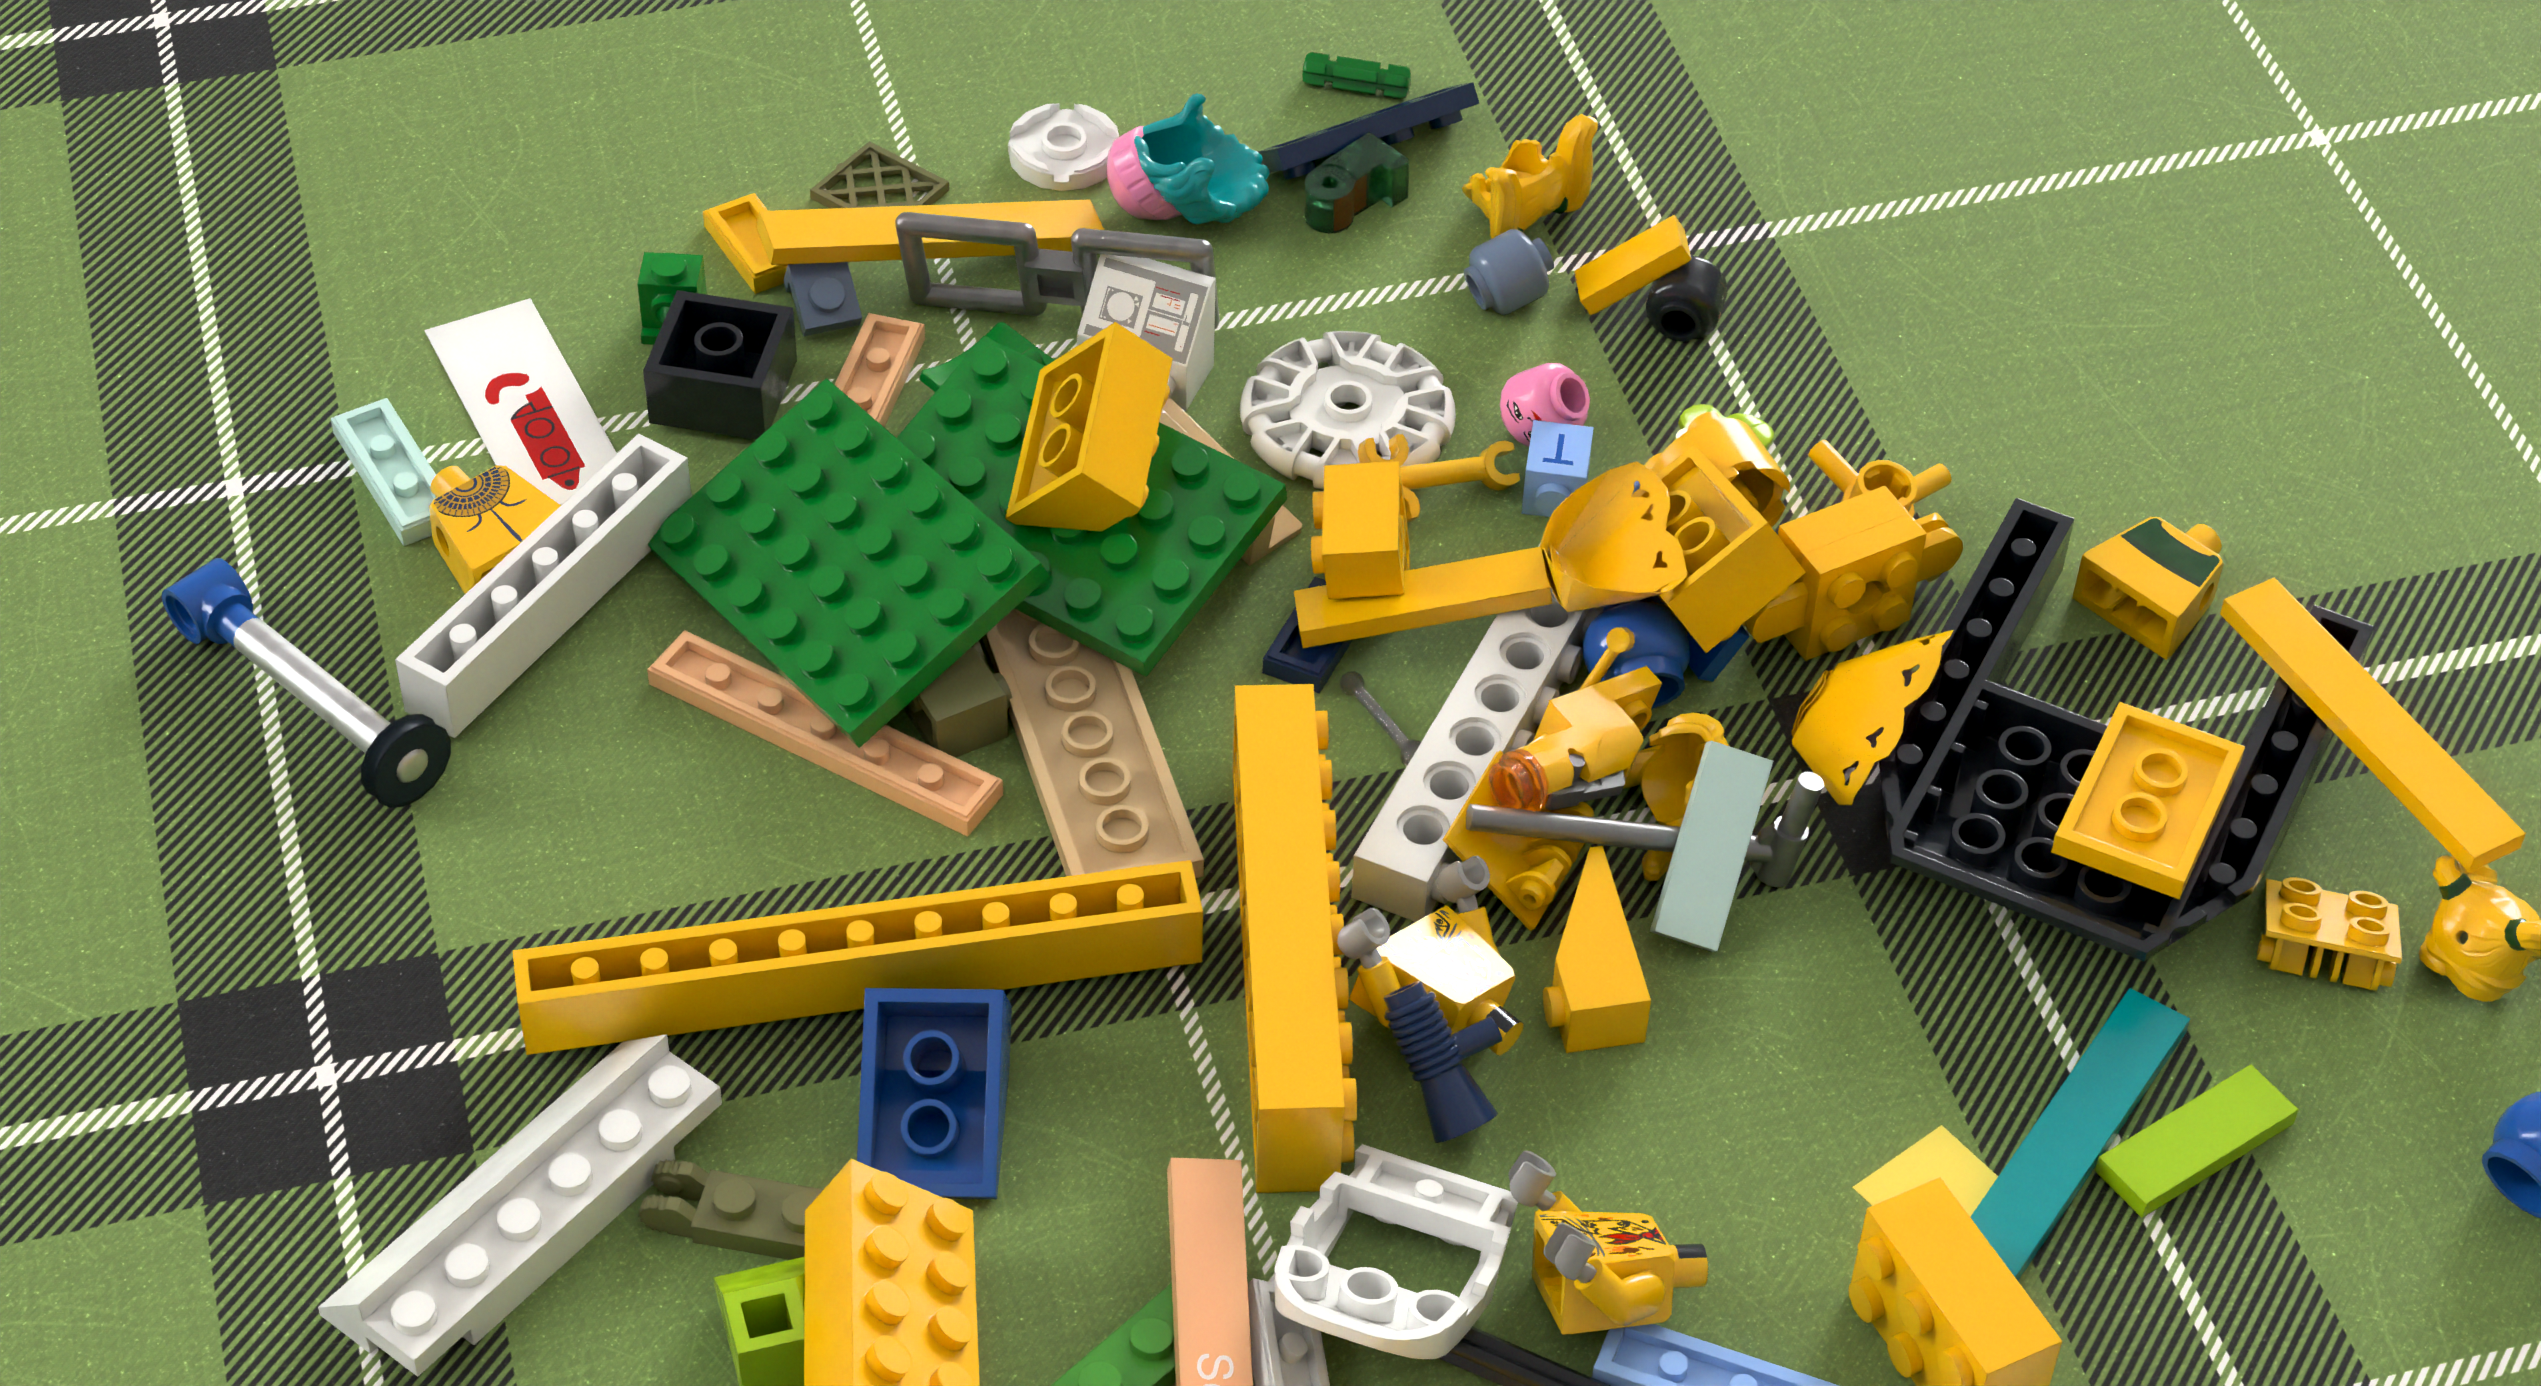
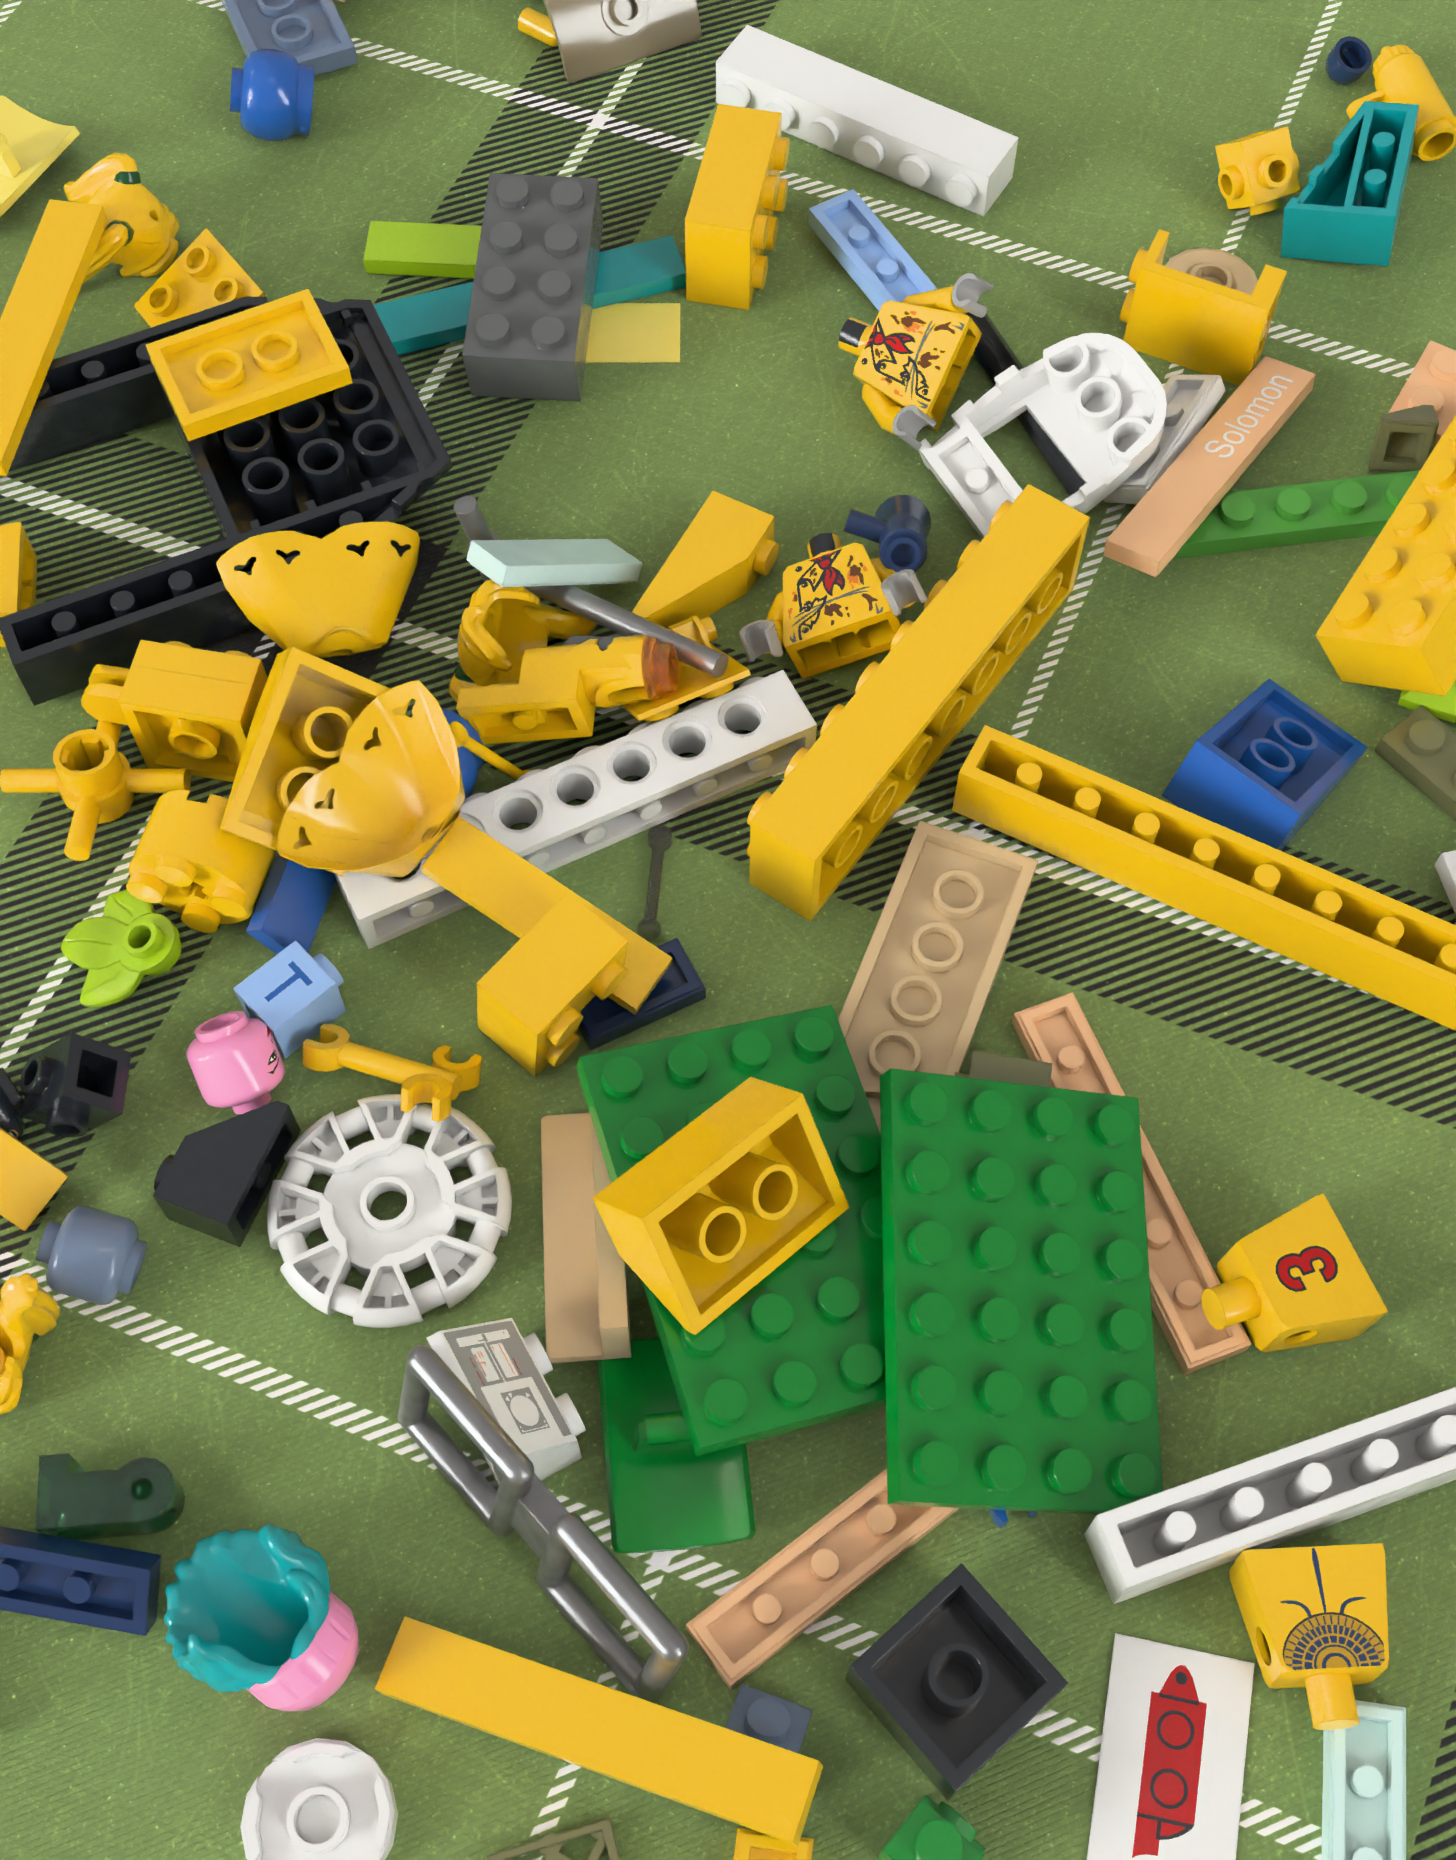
camera: 140 degrees left, 15 degrees up
none -> black brick [20,1033,132,1137]
none -> black slope [153,1101,301,1247]
none -> dark grey brick [462,173,603,401]
none -> yellow torso [1201,1193,1388,1353]

